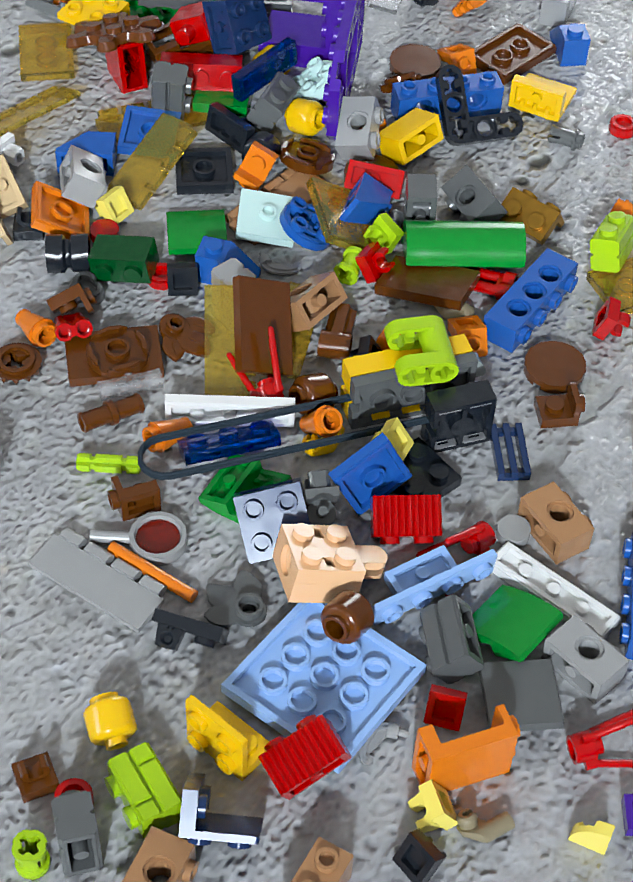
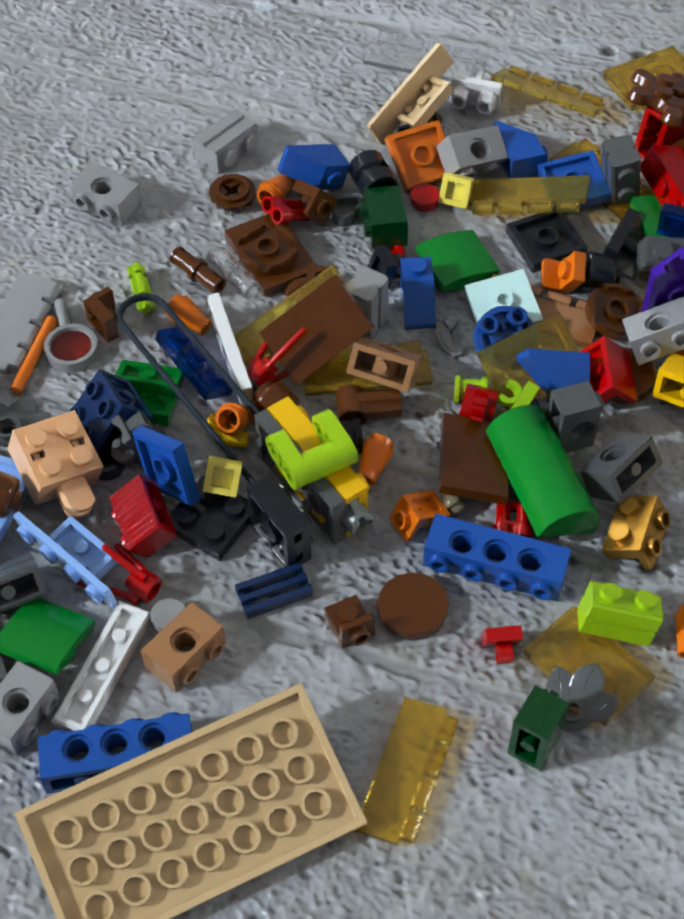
camera: 75 degrees right, 5 degrees up
none -> blue slope [277,144,351,190]

